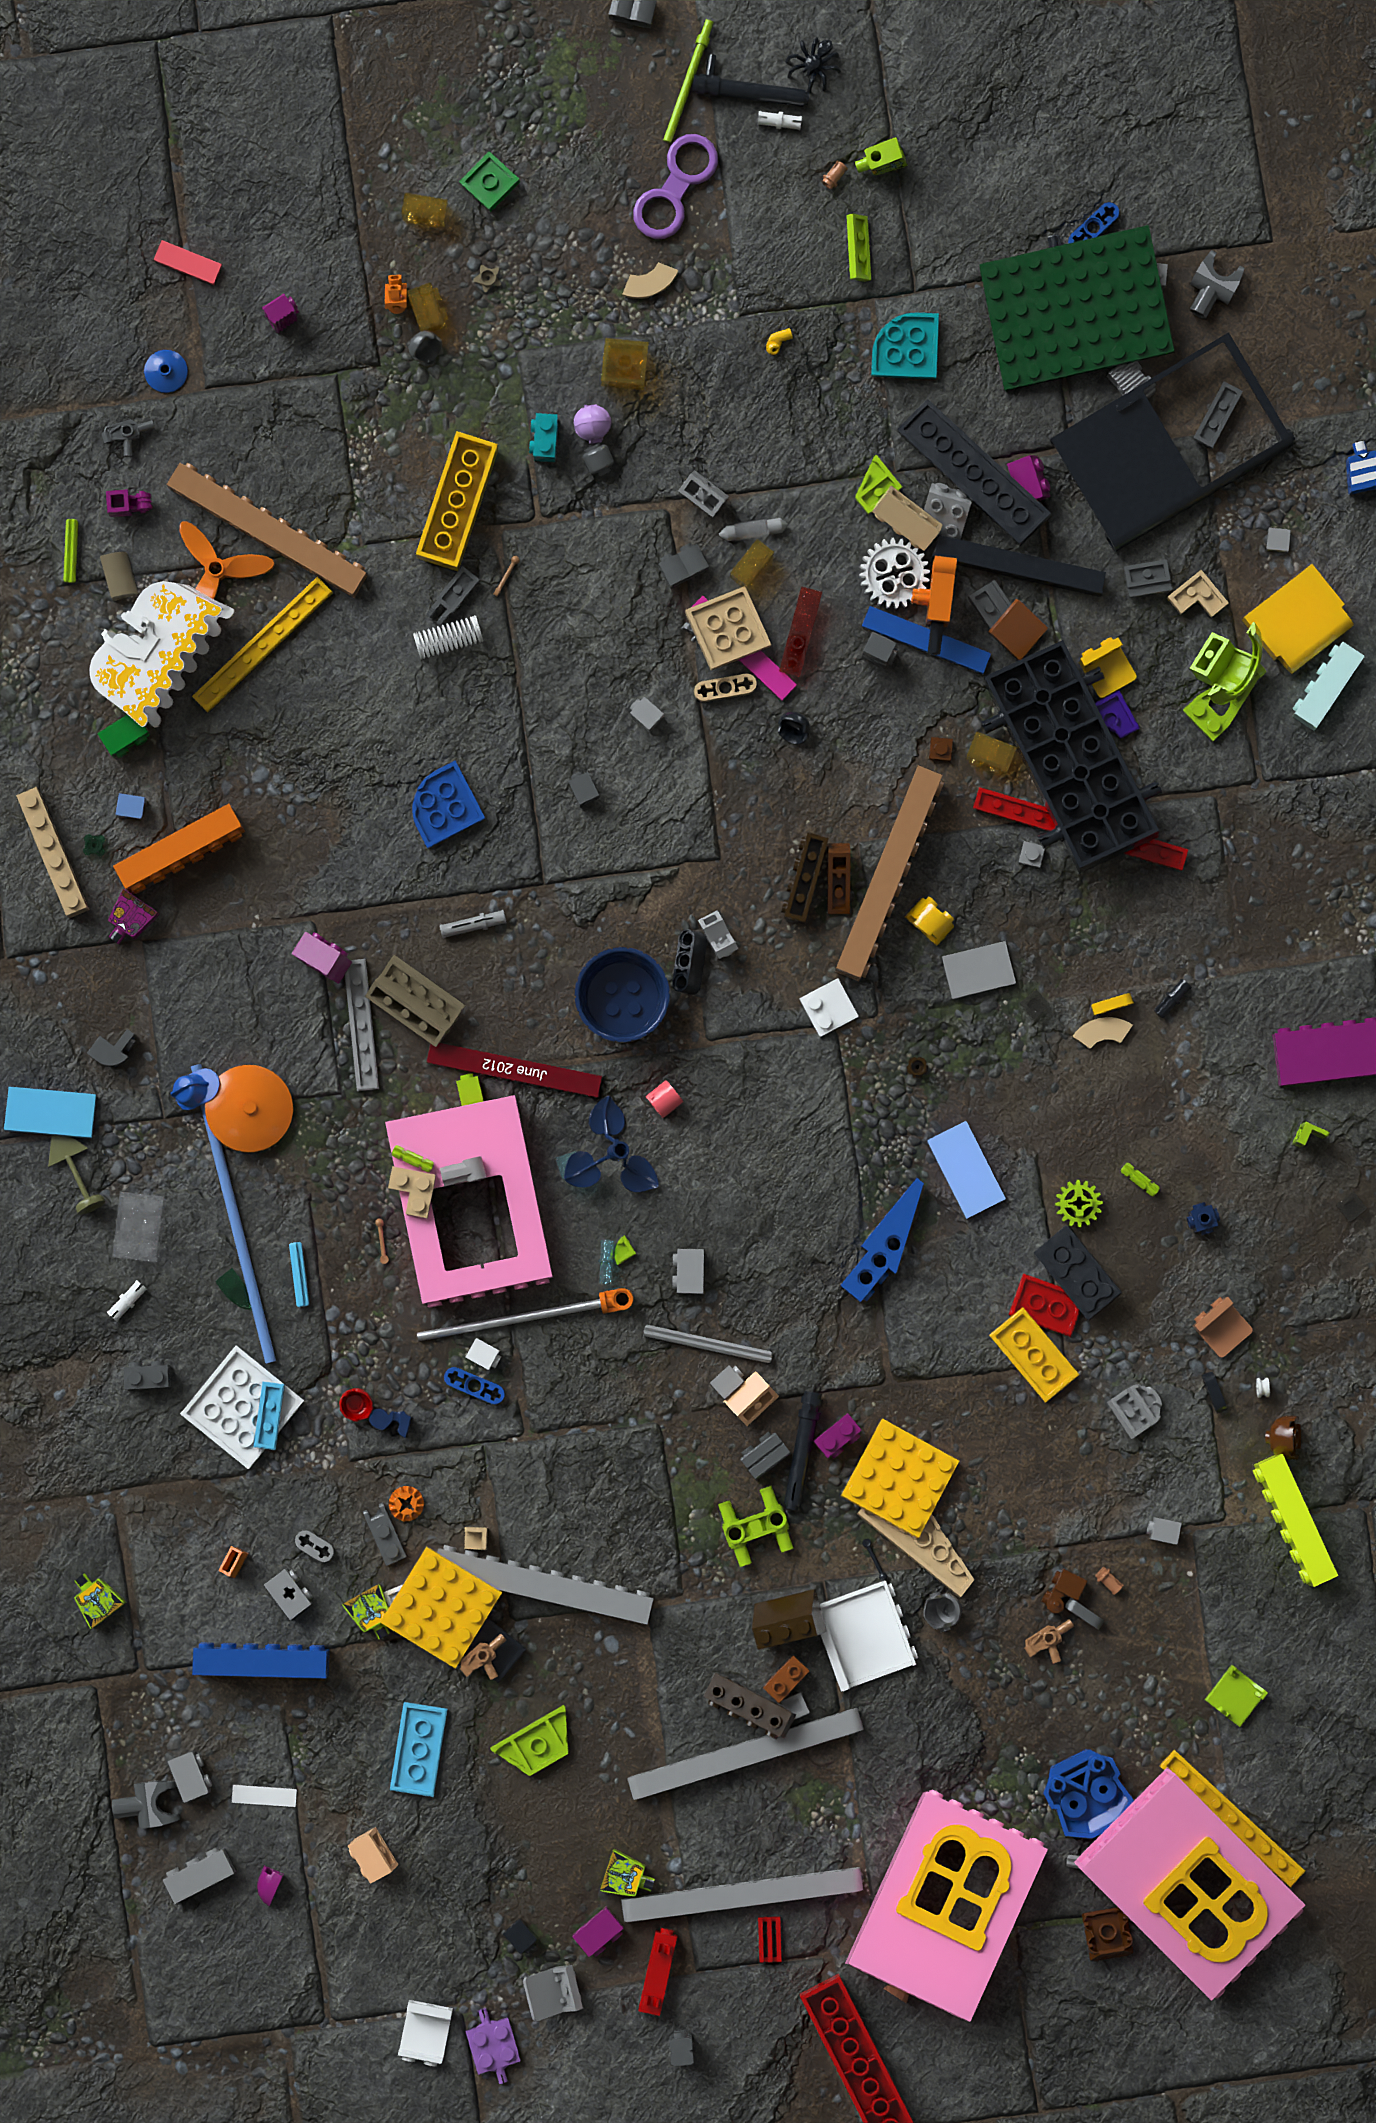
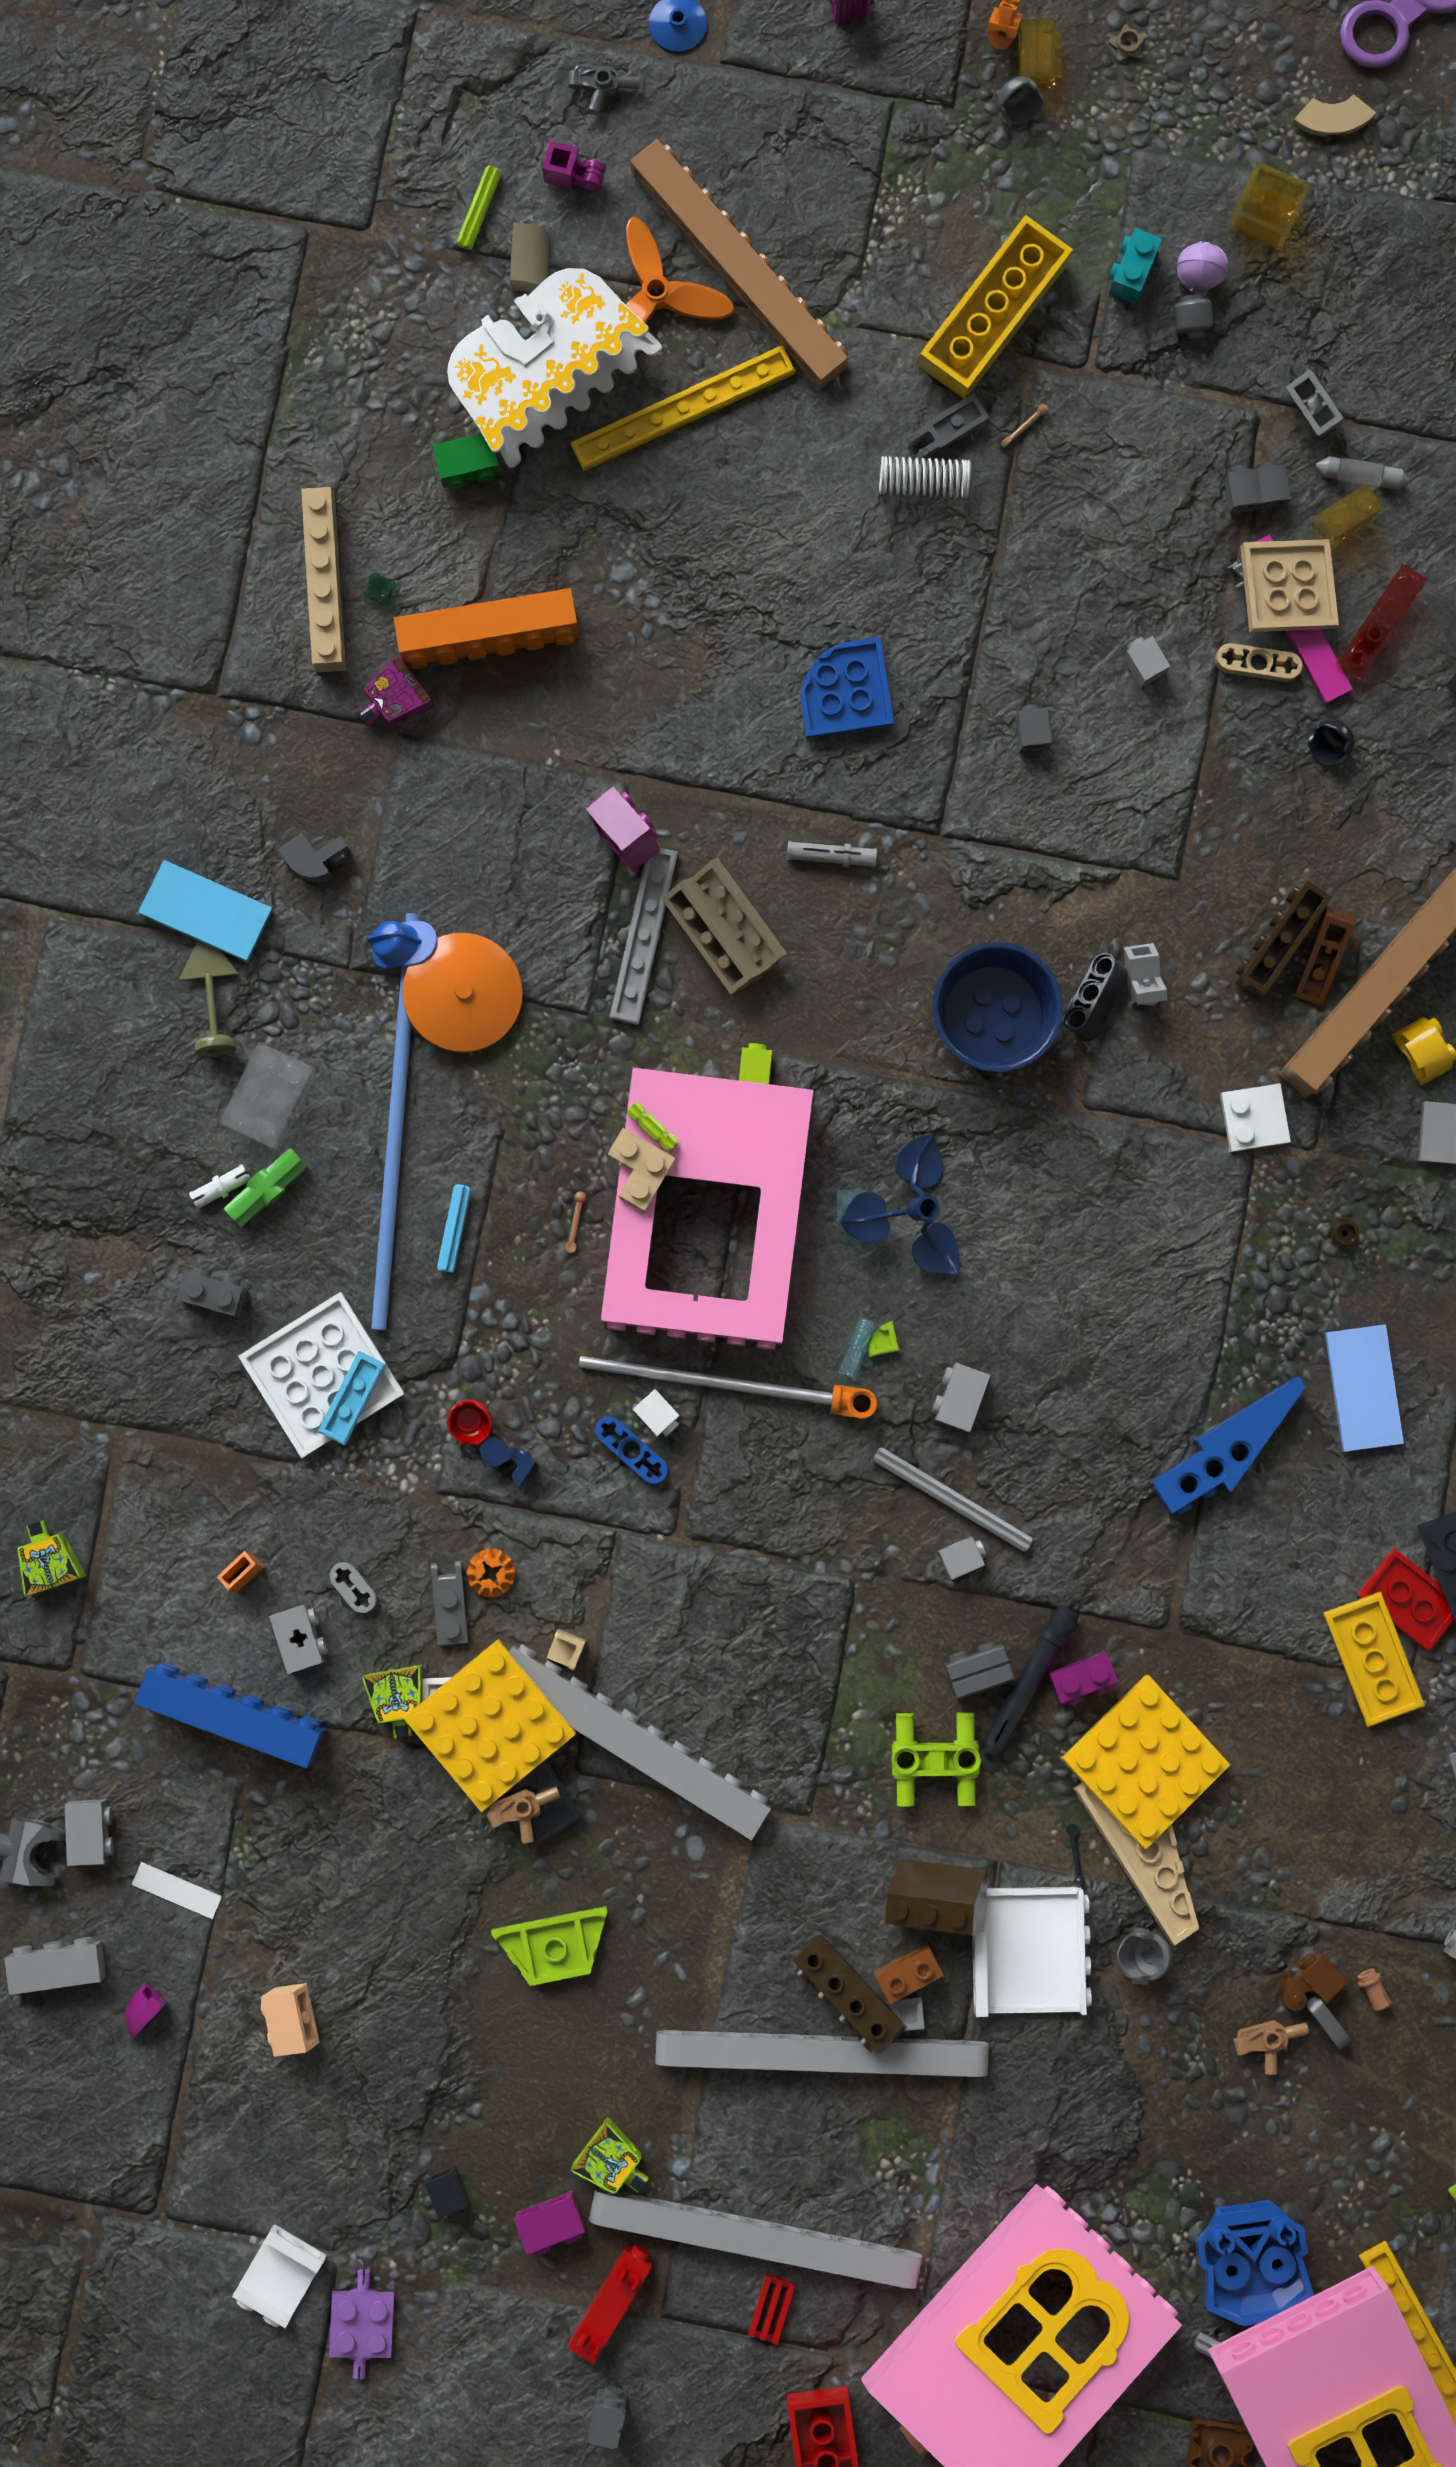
camera: 15 degrees right, 0 degrees up
medium blue panel [116,793,147,819] -> none
clear green plate [215,1268,252,1310] -> none
medium azure tile [390,1702,448,1797] -> none
dark red tile [426,1043,602,1098] -> none
light grey piece [440,1156,487,1187] -> none
light grey bracket [523,1965,583,2021] -> none
coral piece [646,1080,684,1118] -> none
light nougat brick [724,1371,779,1426] -> none
none -> bright green piece [224,1148,308,1228]

